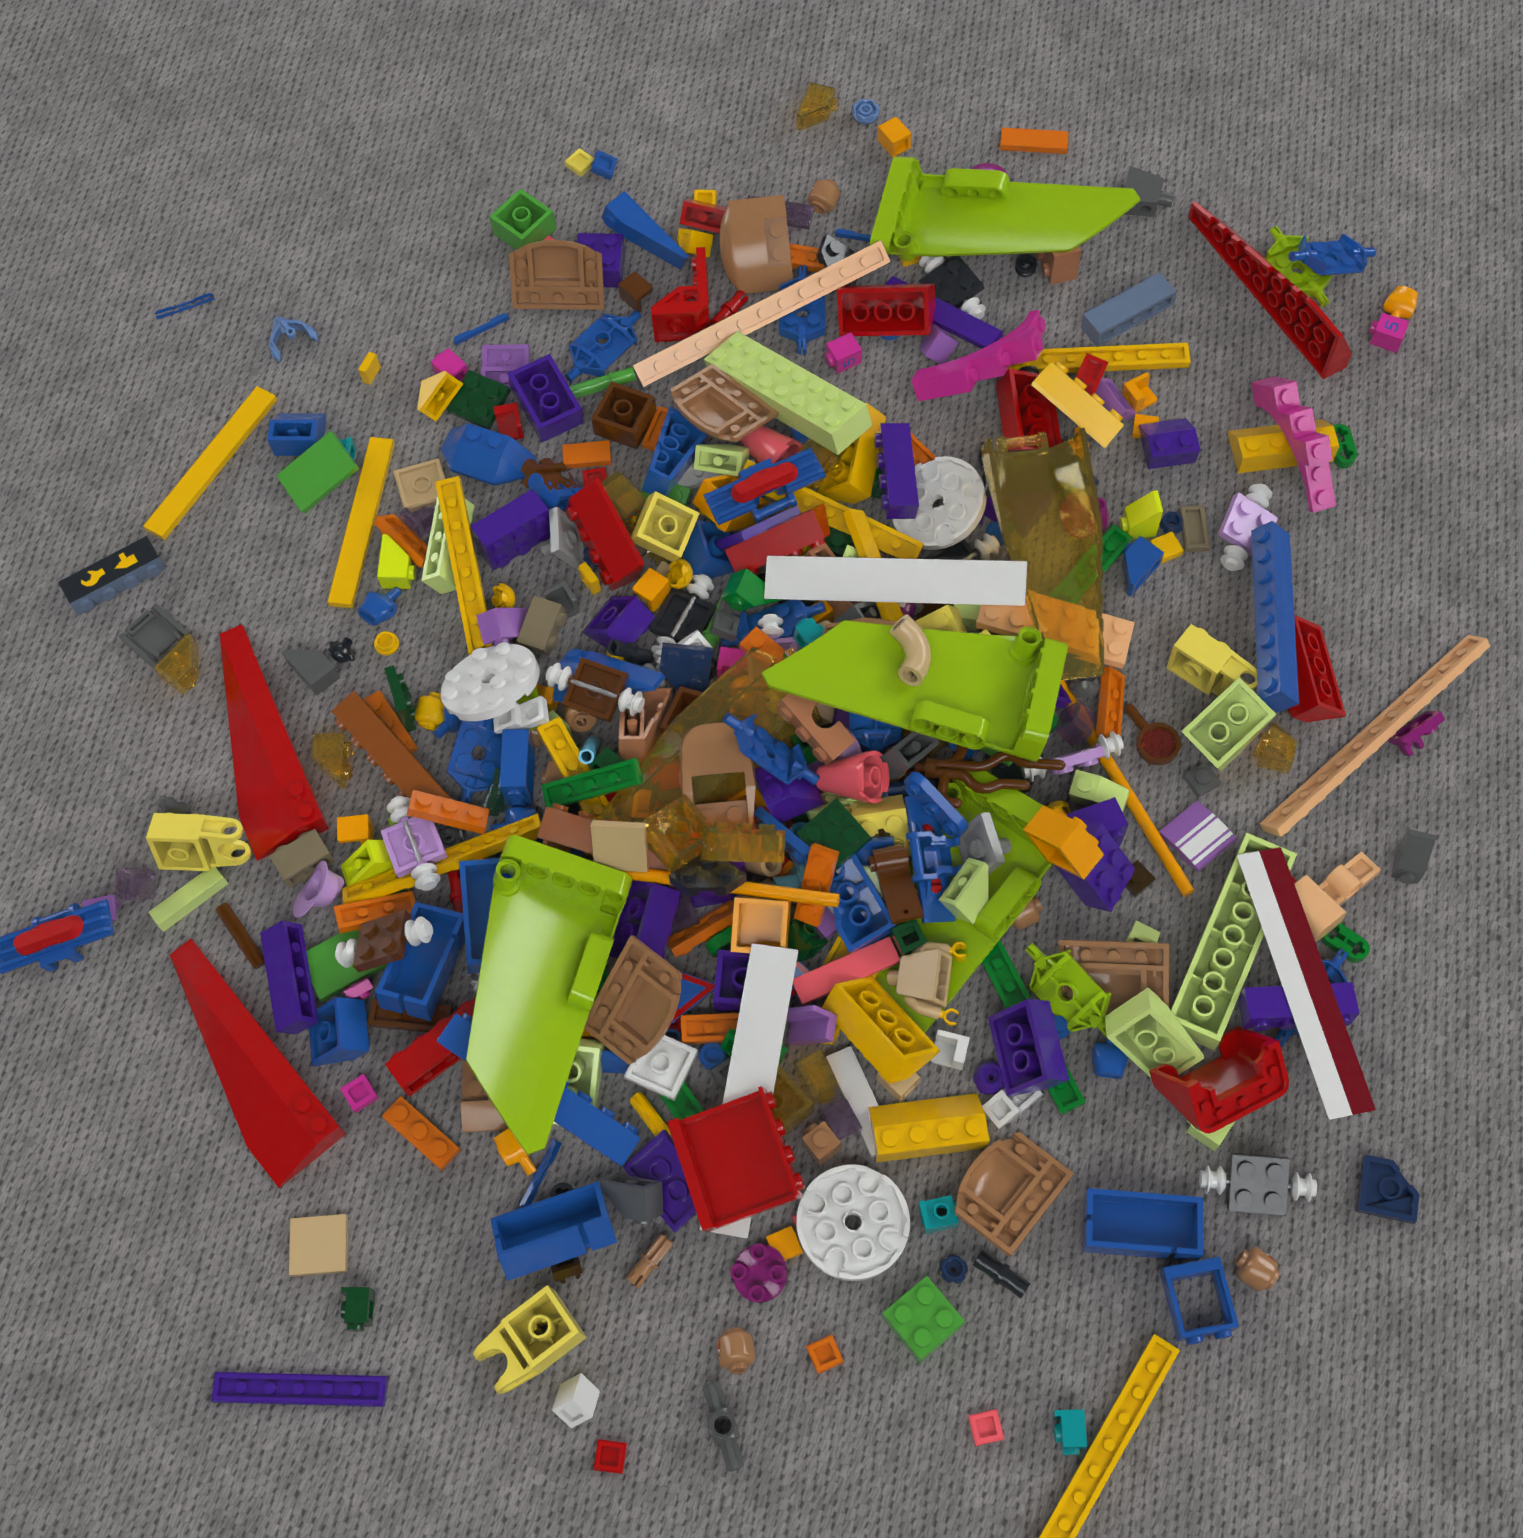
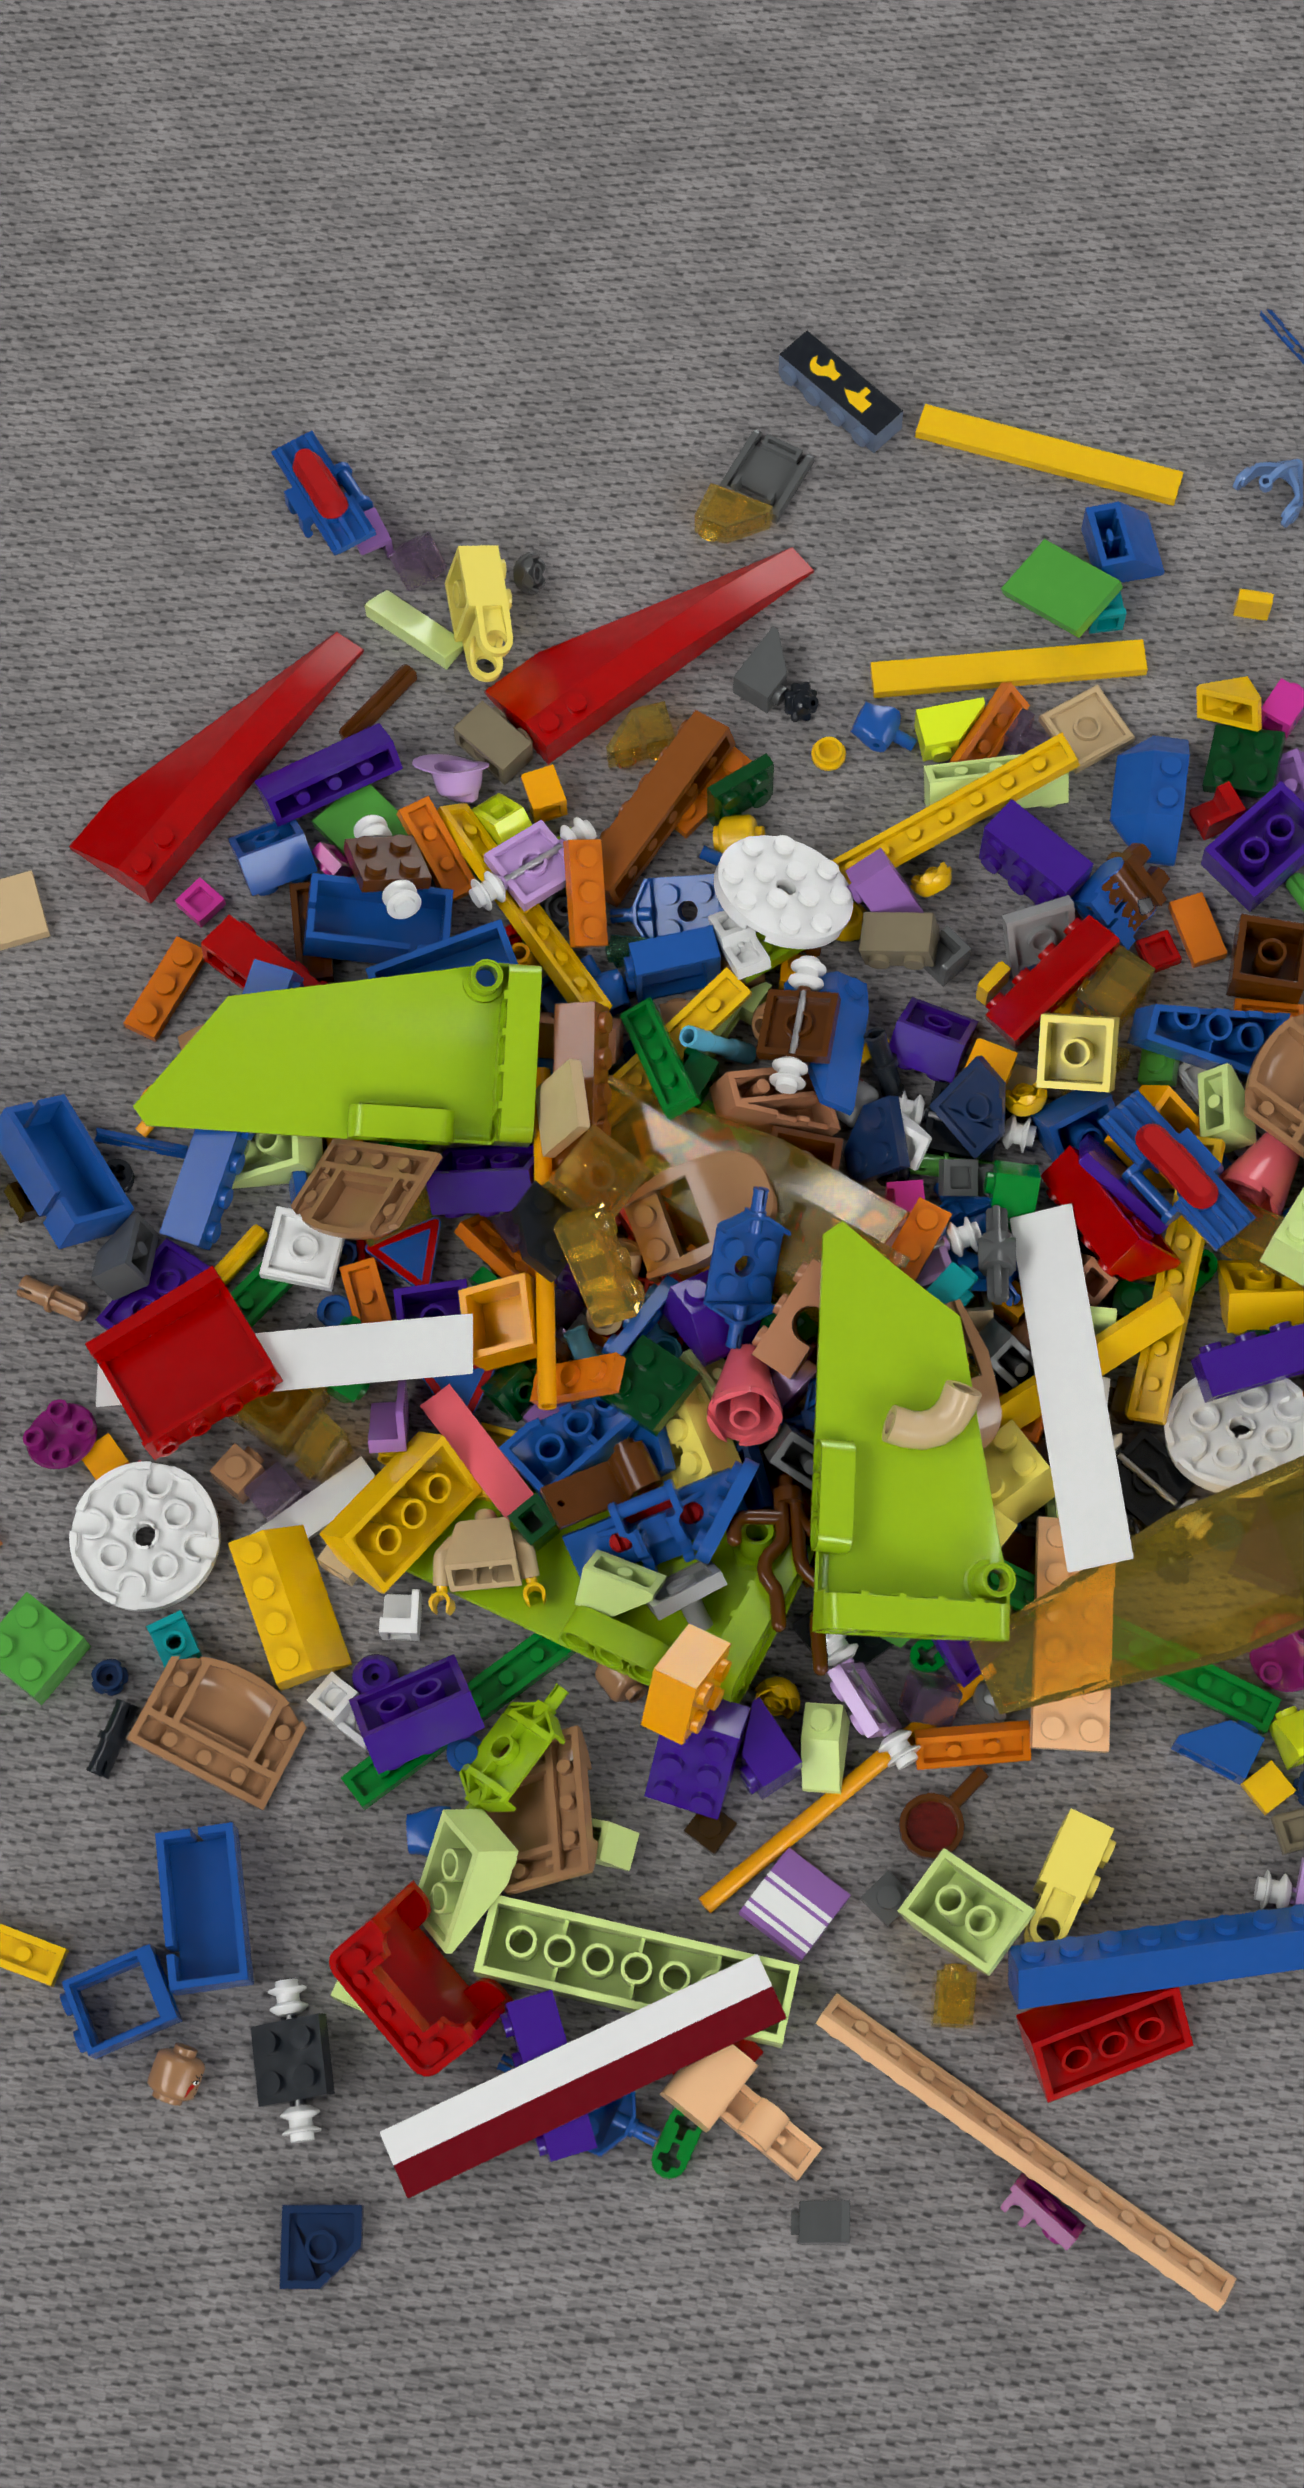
camera: 75 degrees right, 5 degrees up
none -> dark blue plate [929,1056,1006,1159]
none -> dark grey axle [978,1205,1016,1305]

